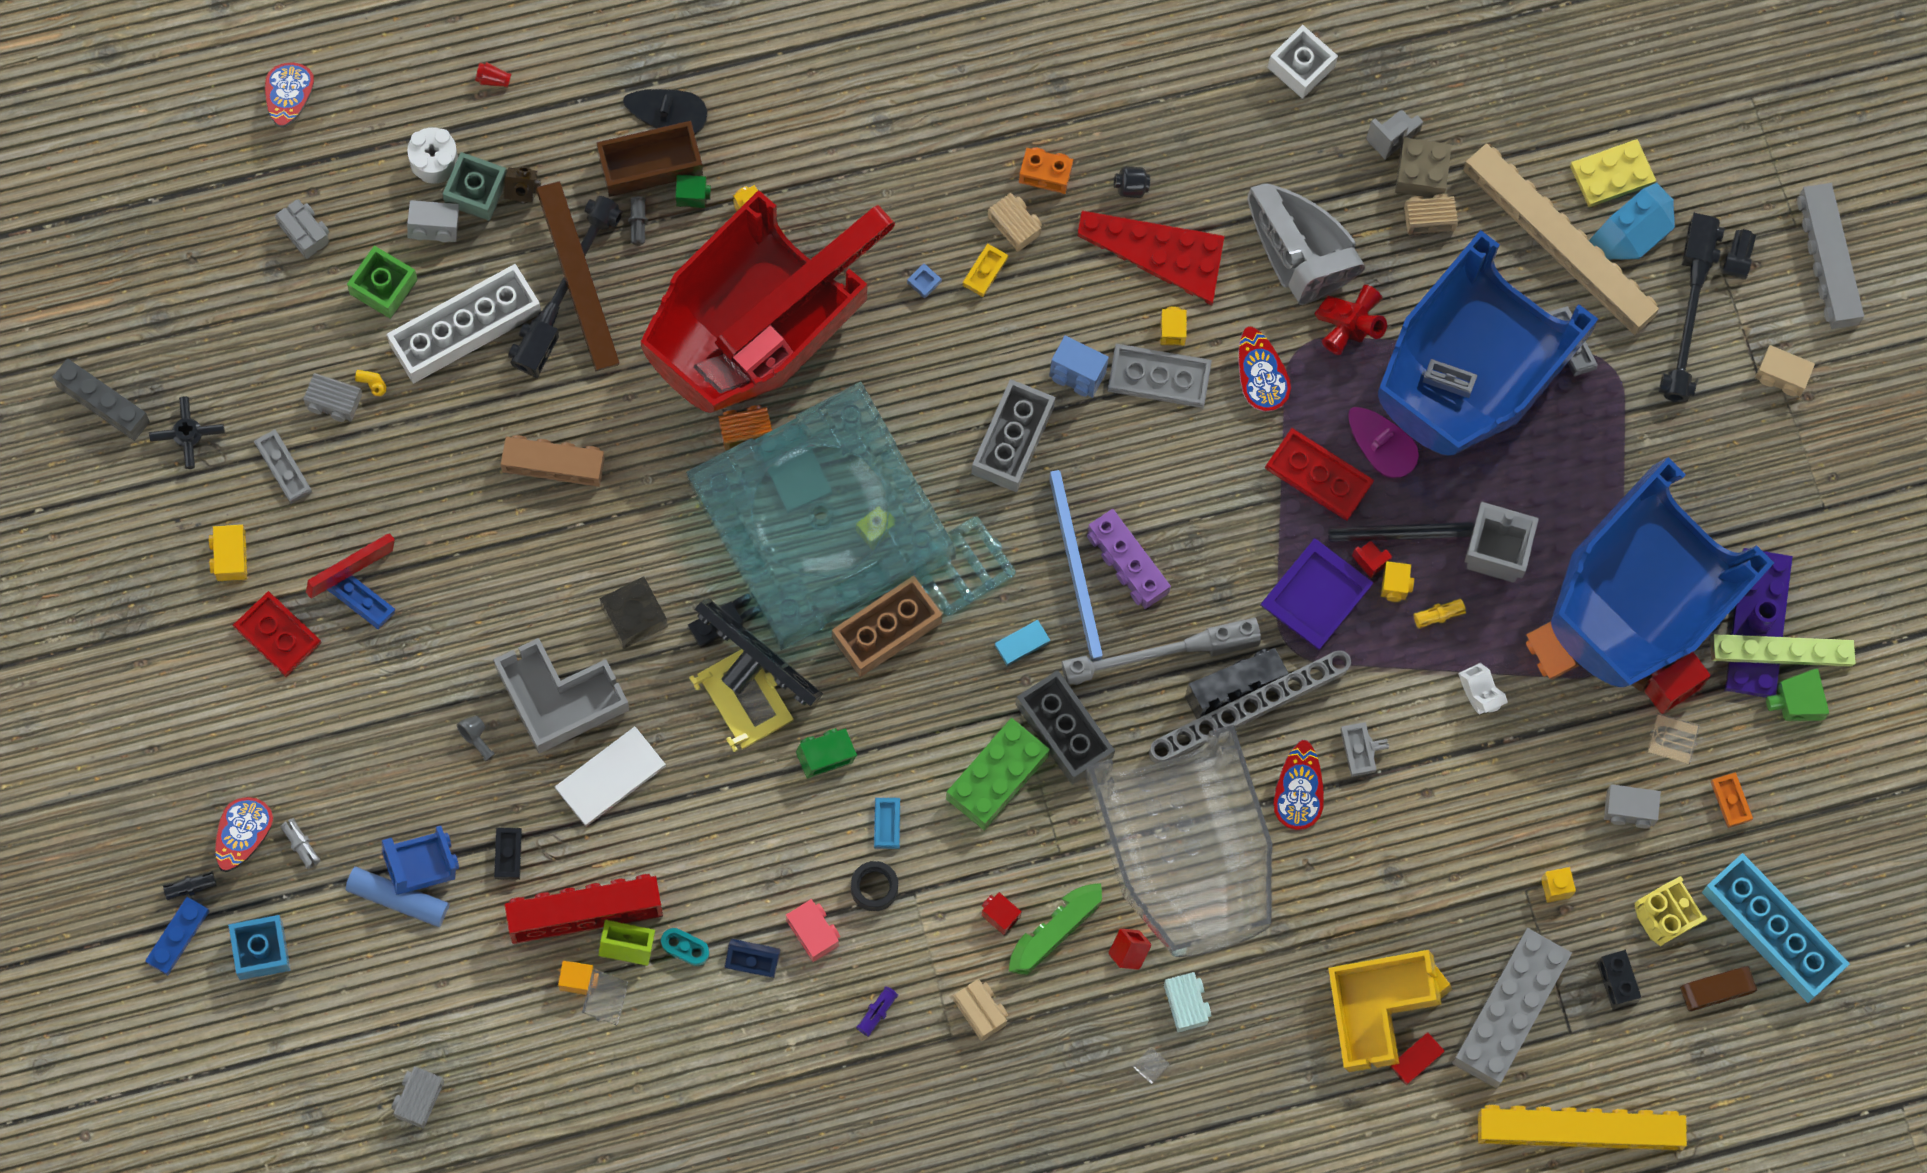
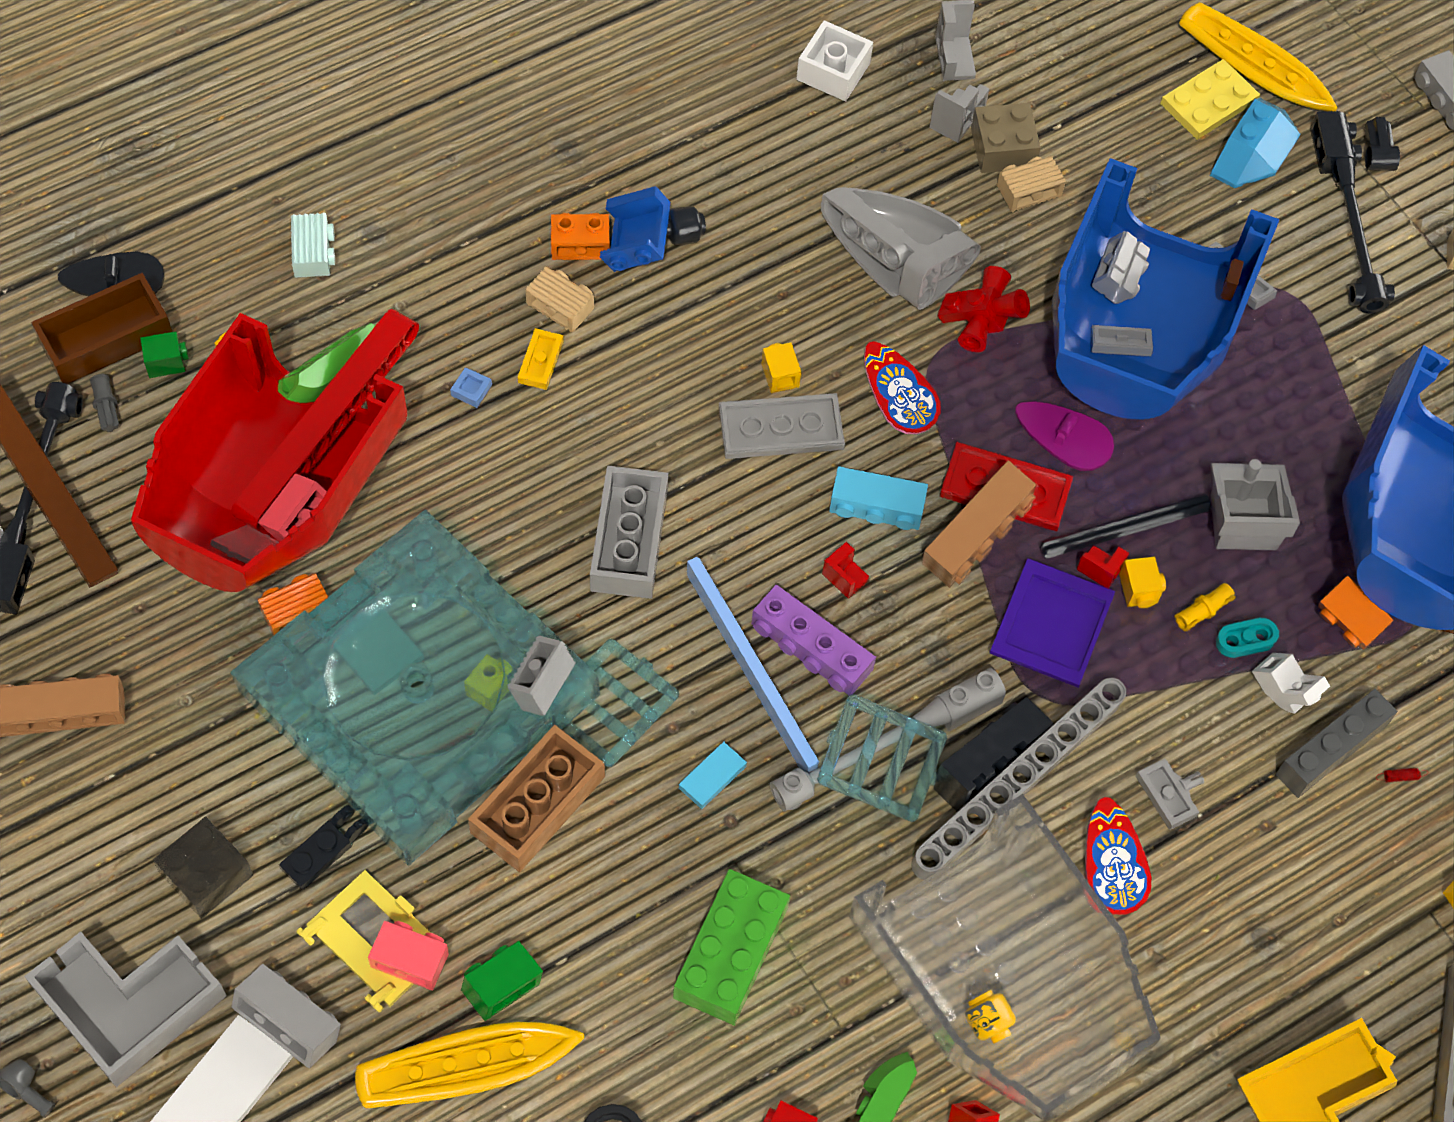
camera: 15 degrees left, 10 degrees down
black plate [695,598,823,706] -> none
dark azure tile [874,798,900,849] -> none
dark grey brick [1015,670,1115,785] -> none
medium blue brick [1049,335,1109,398] -> none
red wing [1077,211,1225,306] -> none
tan brick [1463,143,1659,335] -> none
none -> light grey brick [231,964,341,1069]
none -> bright green brick [278,323,376,403]
none -> light aqua brick [291,213,335,278]
none -> yellow piece [355,1022,585,1109]
none -> coral brick [368,921,449,991]
none -> light grey brick [507,636,576,716]
none -> blue panel [600,186,671,272]
none -> clear light blue bar [817,694,947,822]
none -> red panel [822,542,869,598]
none -> medium azure brick [829,466,928,530]
none -> medium nougat brick [922,460,1037,588]
none -> light grey panel [935,0,976,81]
none -> yellow head [965,990,1016,1044]
none -> light grey brick [1092,231,1150,304]
none -> yellow piece [1179,2,1337,111]
none -> teal plate [1216,618,1279,658]
none -> reddish brown tile [1220,259,1244,301]
none -> dark grey brick [1276,689,1398,798]
none -> red piece [1376,768,1429,783]

